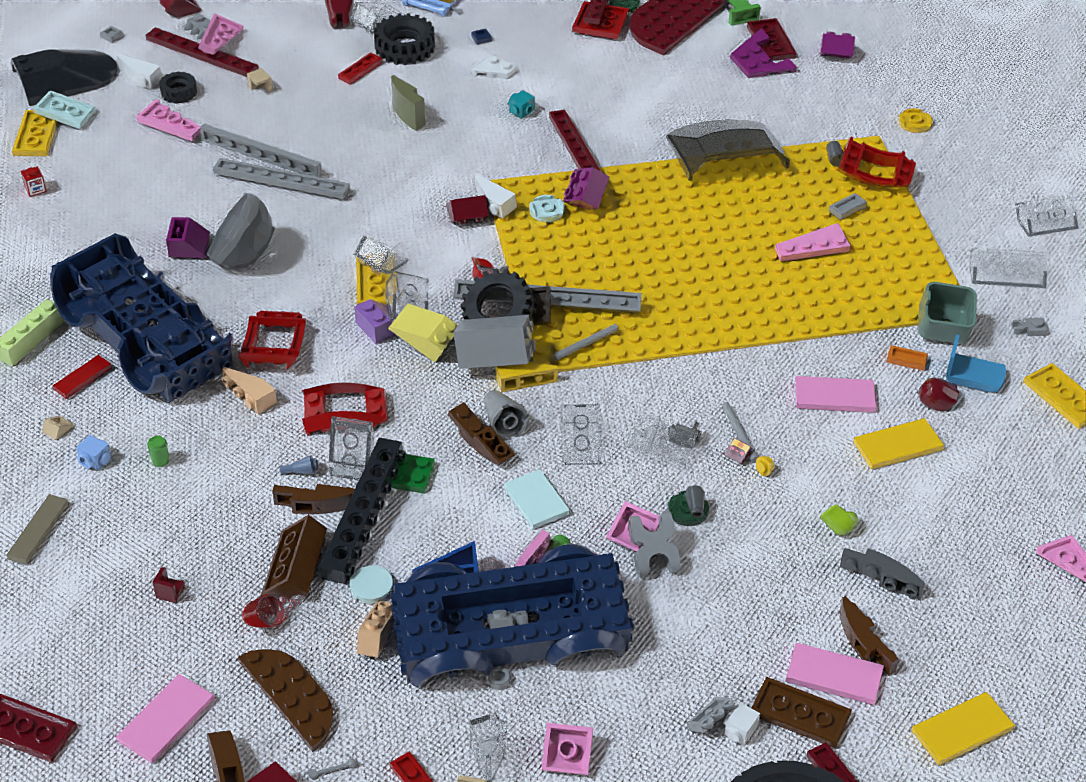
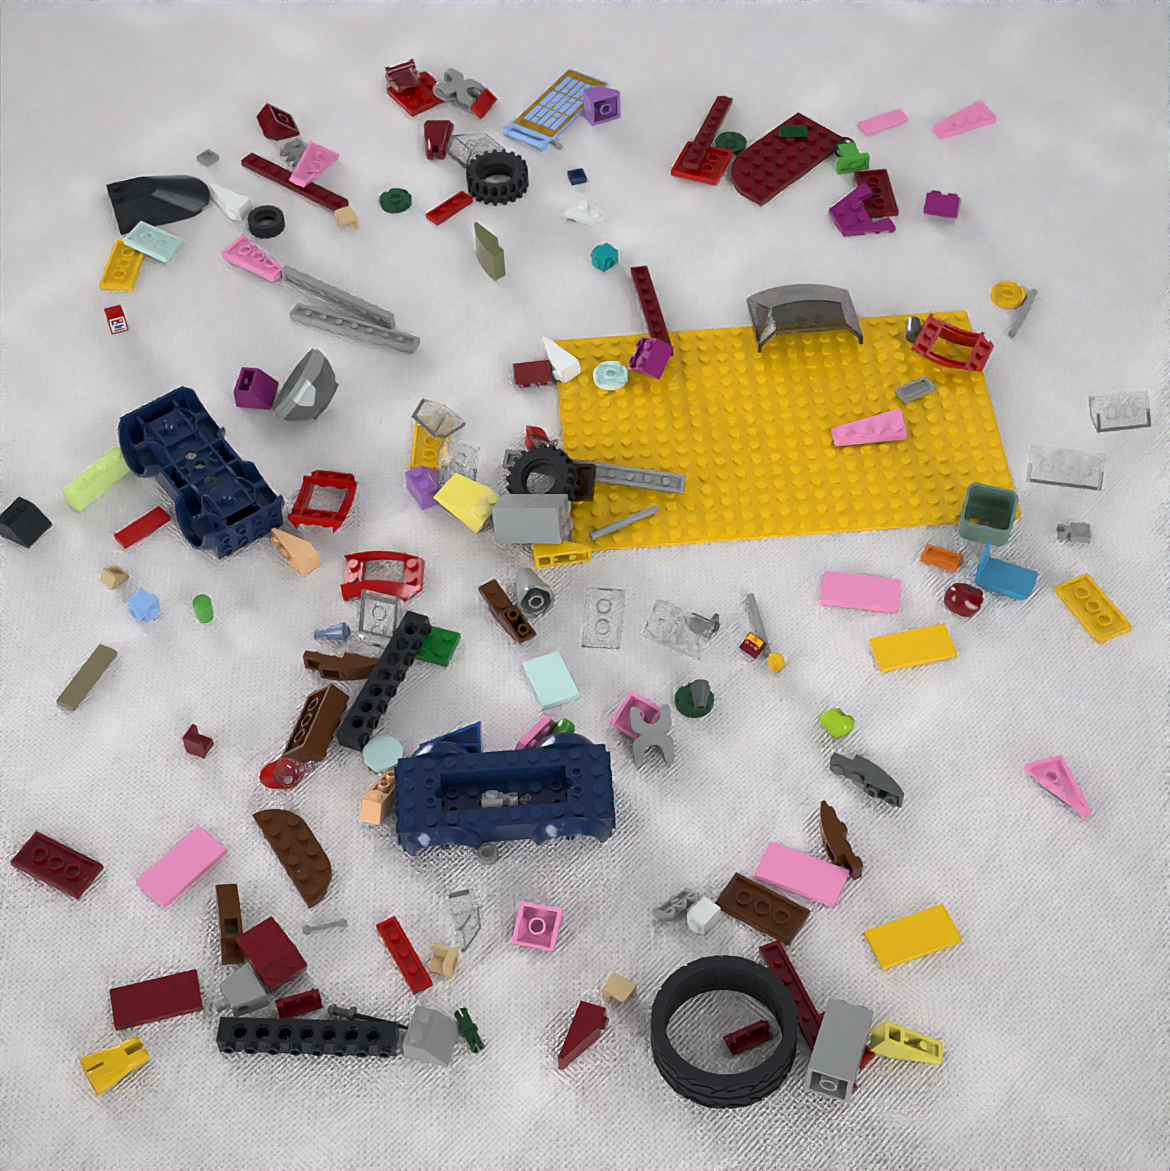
camera: 10 degrees right, 5 degrees up
none -> clear green tile [379,188,412,214]
none -> light grey bar [1008,289,1038,338]

